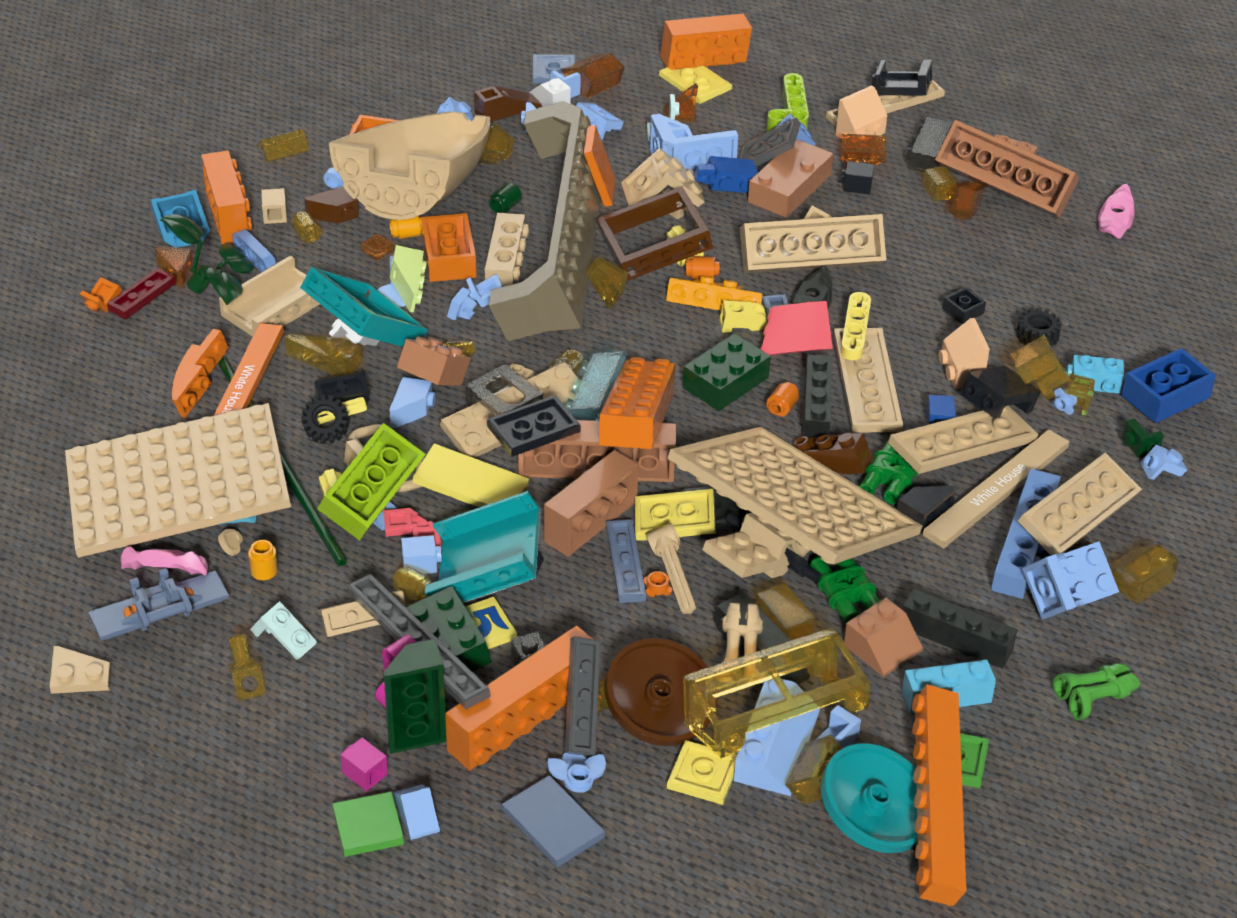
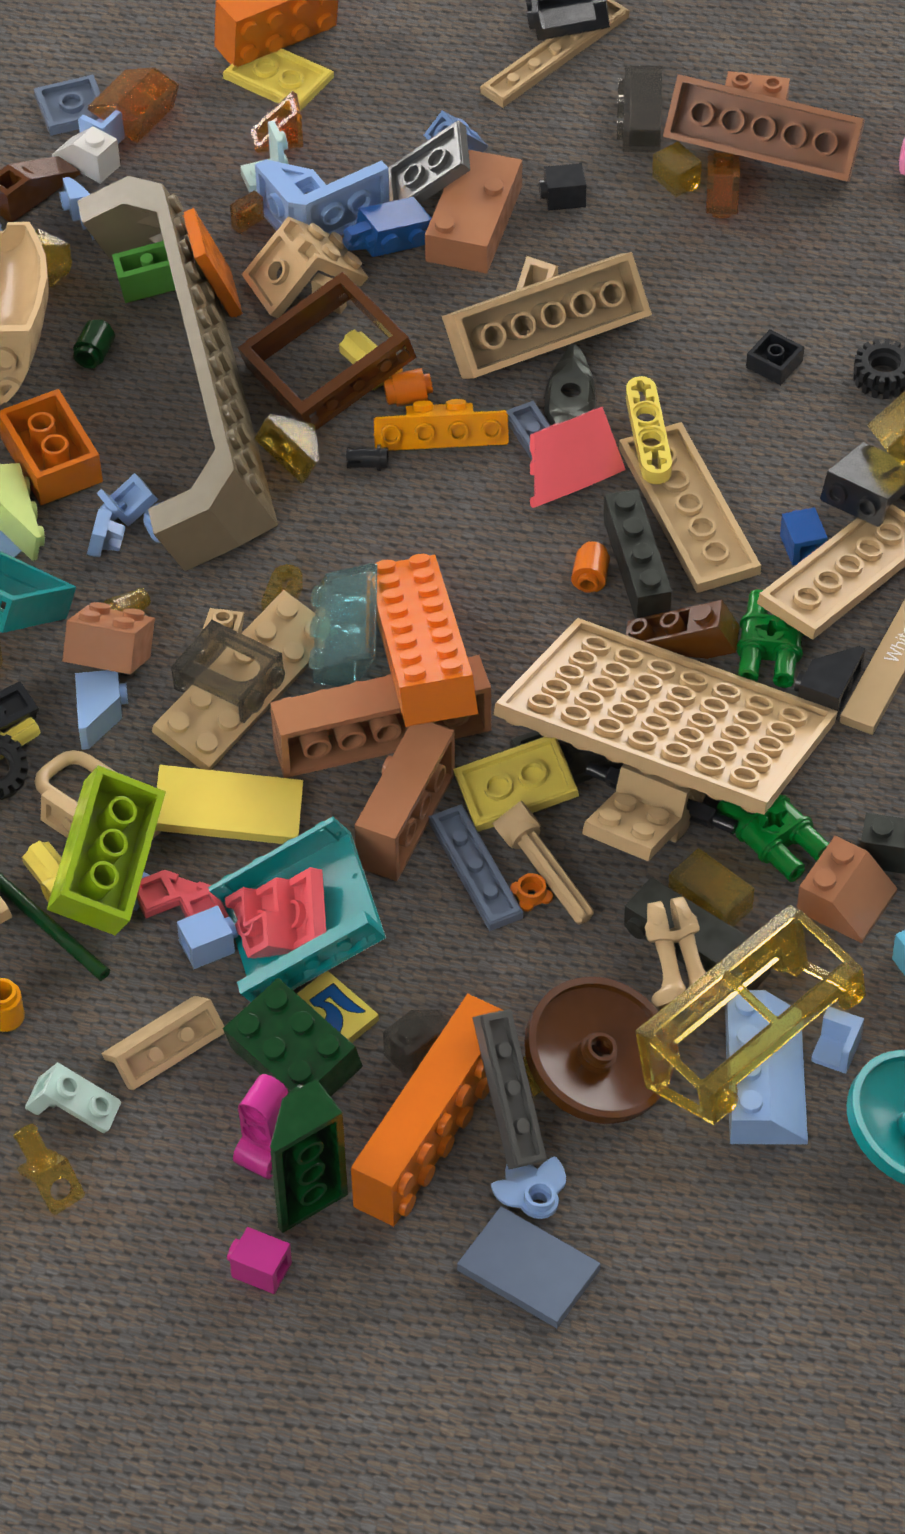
camera: 15 degrees left, 10 degrees up
bright green tile [332,792,404,857] -> none
dark grey tile [347,574,491,709] -> none
clear yellow brick [393,565,433,601] -> none
light blue slope [393,784,440,840] -> none
tan brick [485,213,529,287] -> none
black tile [487,395,581,457] -> none
light blue bracket [576,102,624,140] -> none
light yellow tile [667,740,737,805] -> none
dark green brick [683,333,771,411] -> none
light yellow leg [719,300,767,333] -> none
lime beam [766,73,809,132] -> none
clear yellow brick [785,735,843,805] -> none
light nougat slope [836,86,887,147] -> none
clear orange bracket [840,133,886,165] -> none
light nougat slope [939,318,990,389] -> none
none -> bright green brick [112,241,176,303]
none -> coral slope [225,867,327,958]
none -> clear orange plate [230,190,264,234]
none -> black pin [346,444,389,471]

